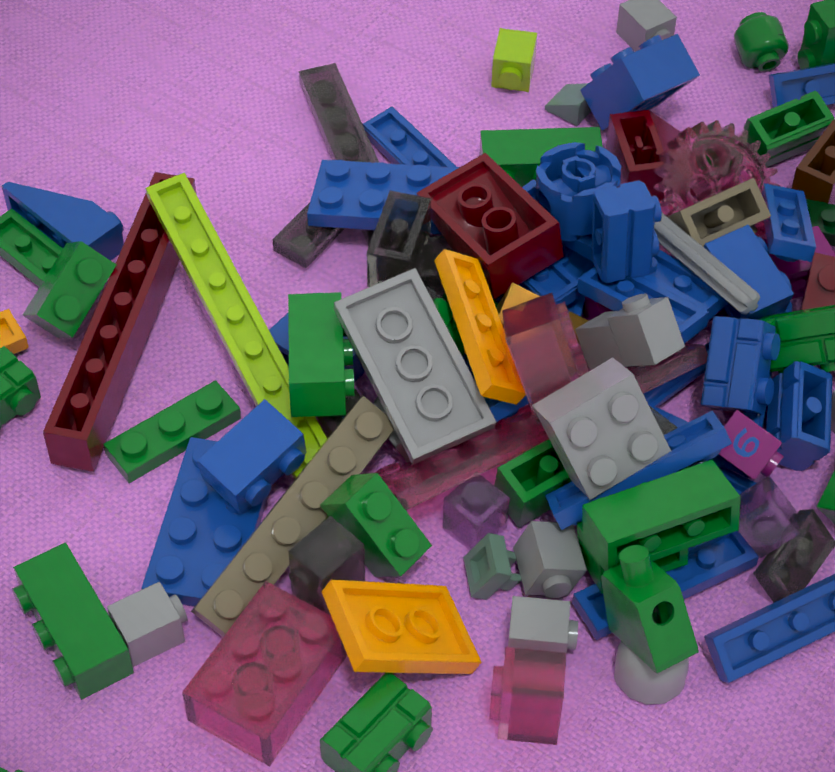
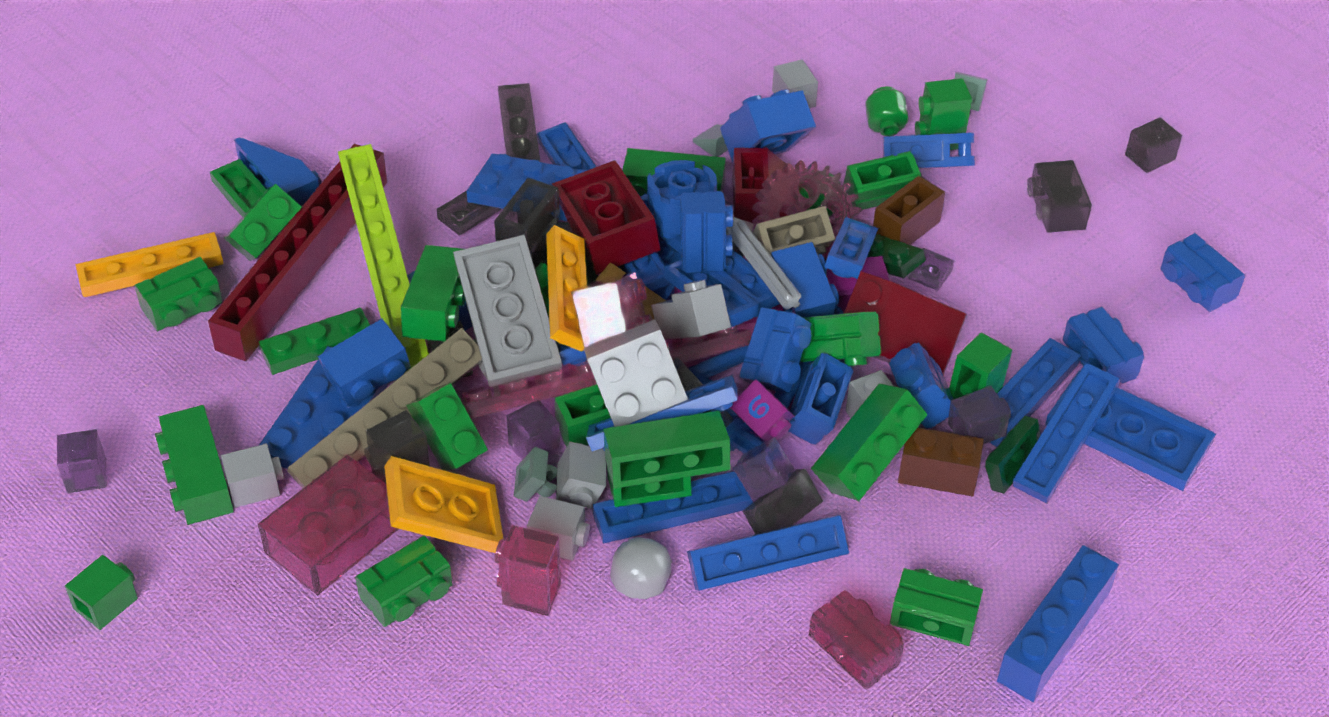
camera: 10 degrees right, 5 degrees down
lime brick [491,28,537,92] -> none
green torso [601,545,699,674] -> none

